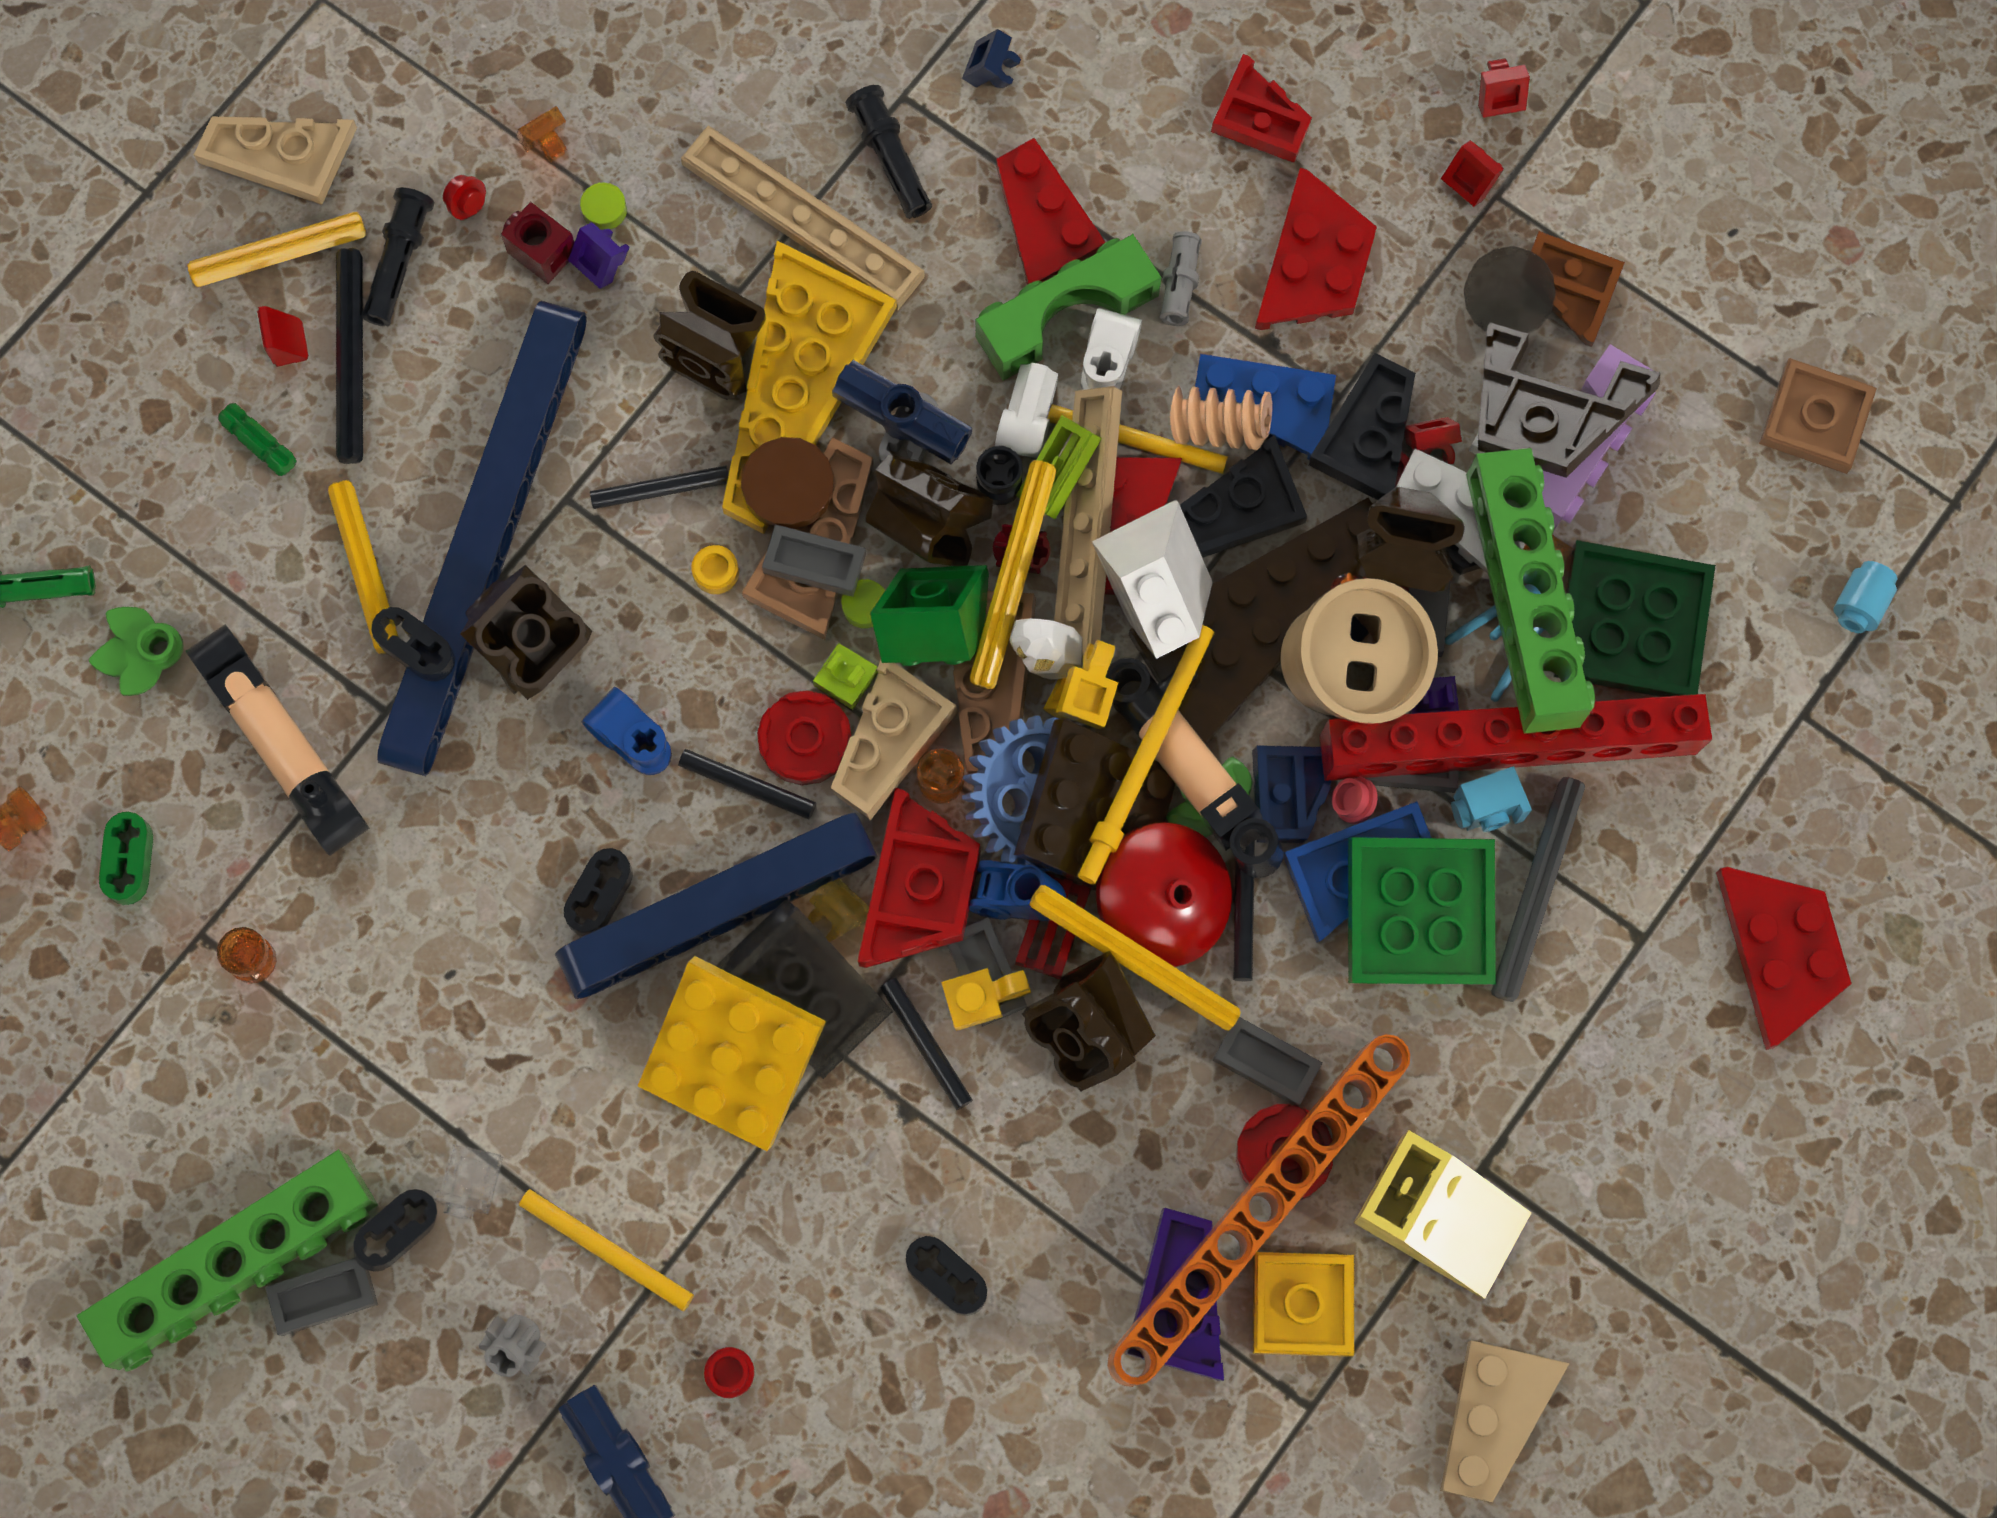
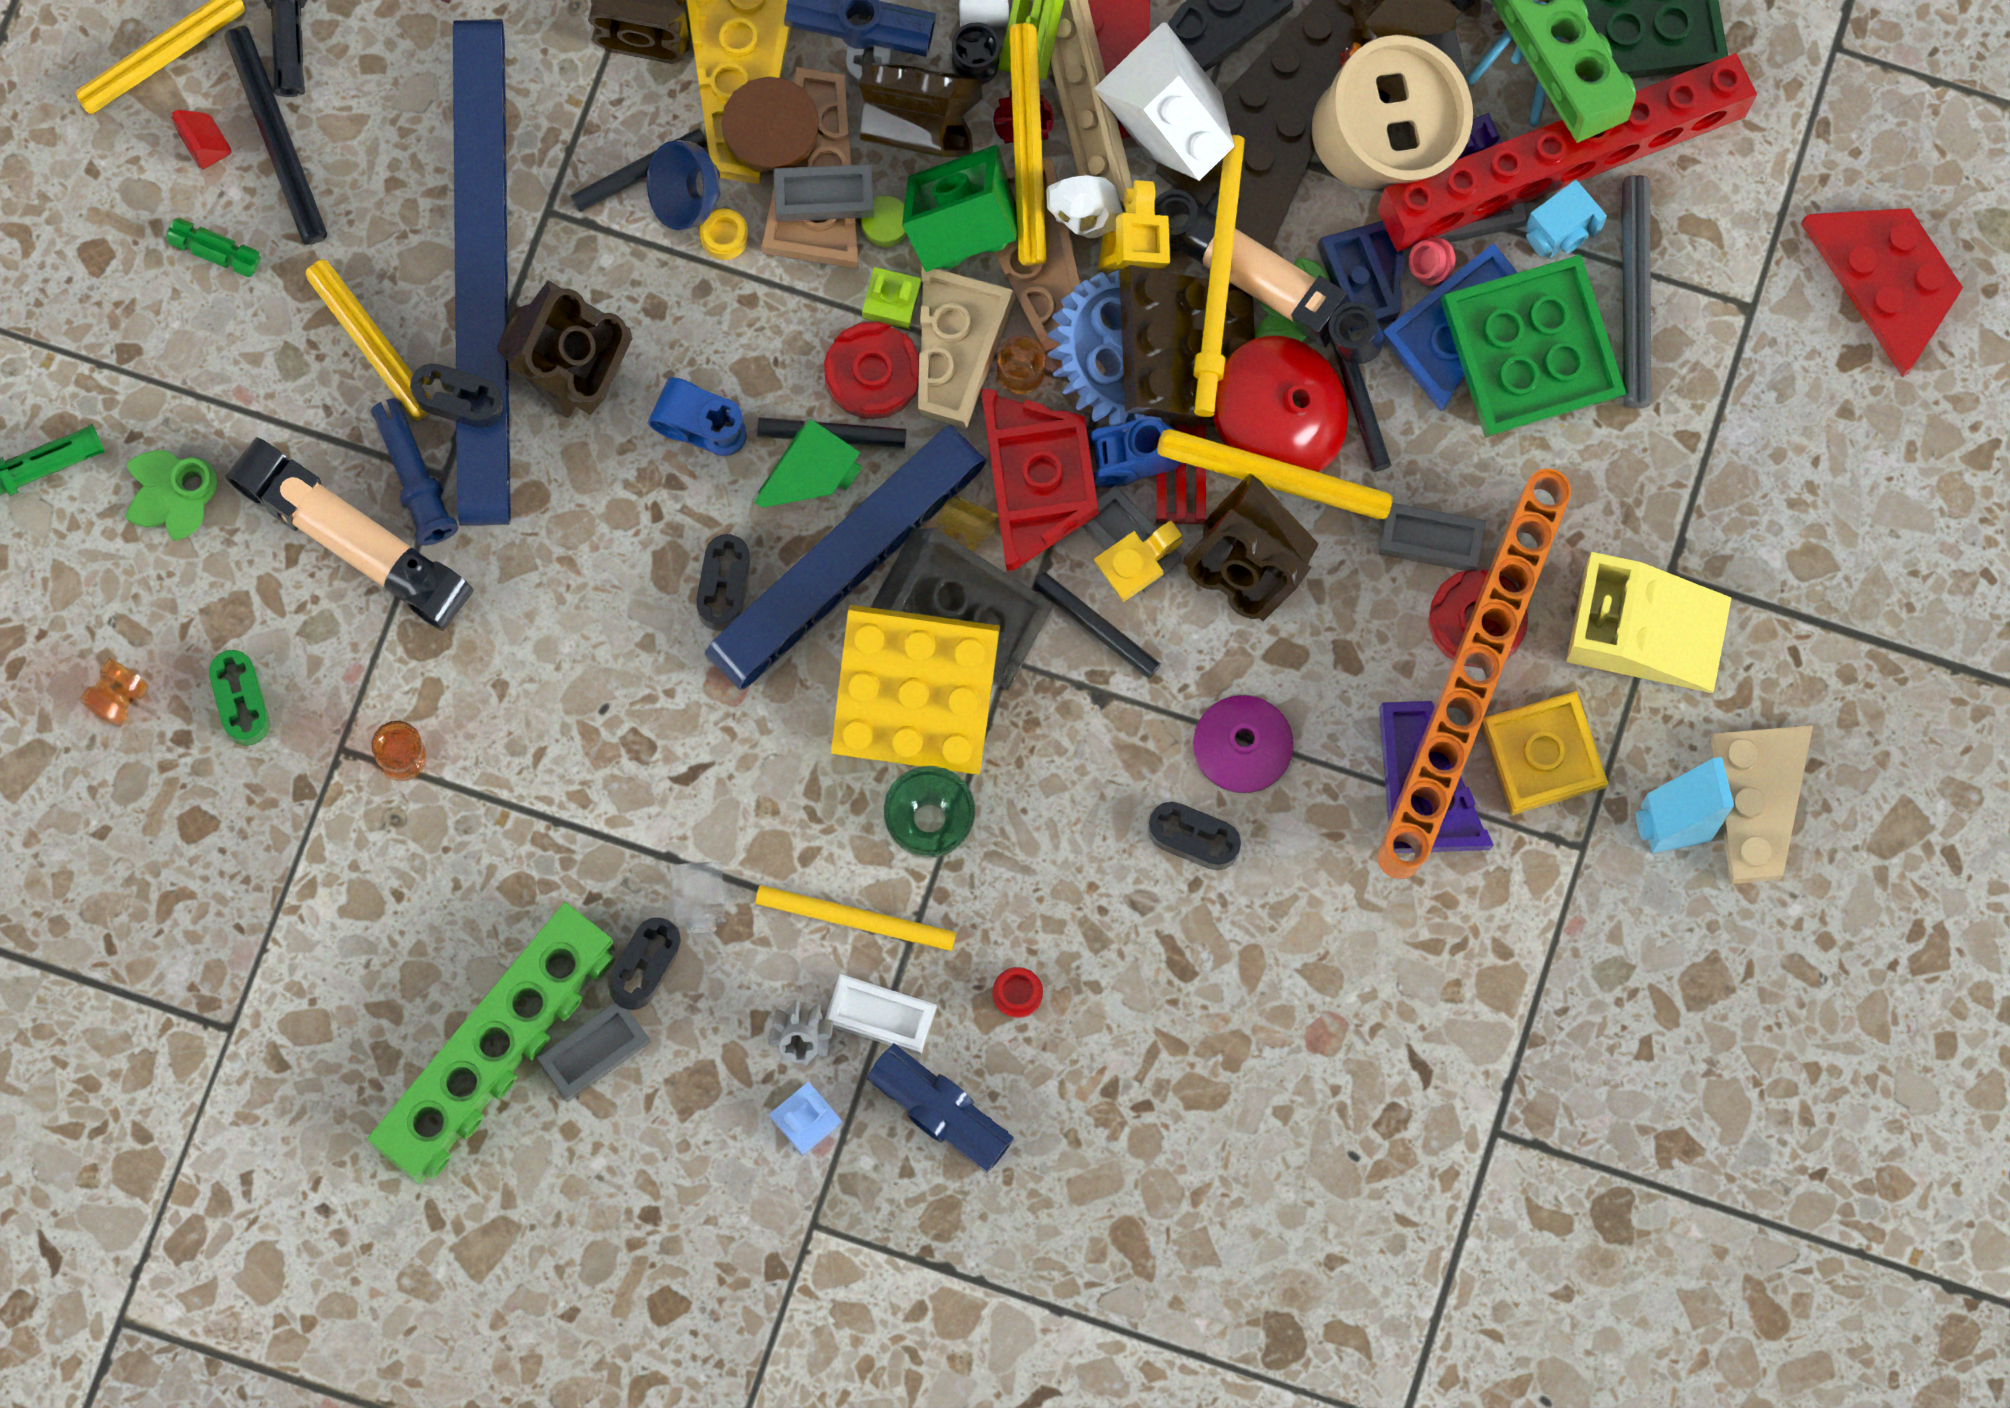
camera: 20 degrees left, 0 degrees up
none -> dark blue pin [371,398,459,546]
none -> dark blue piece [647,140,721,230]
none -> green slope [752,419,862,508]
none -> light blue tile [769,1081,842,1156]
none -> white tile [825,974,937,1056]
none -> clear green piece [883,766,975,858]
none -> magenta dish [1193,695,1293,793]
none -> medium azure slope [1636,757,1734,854]

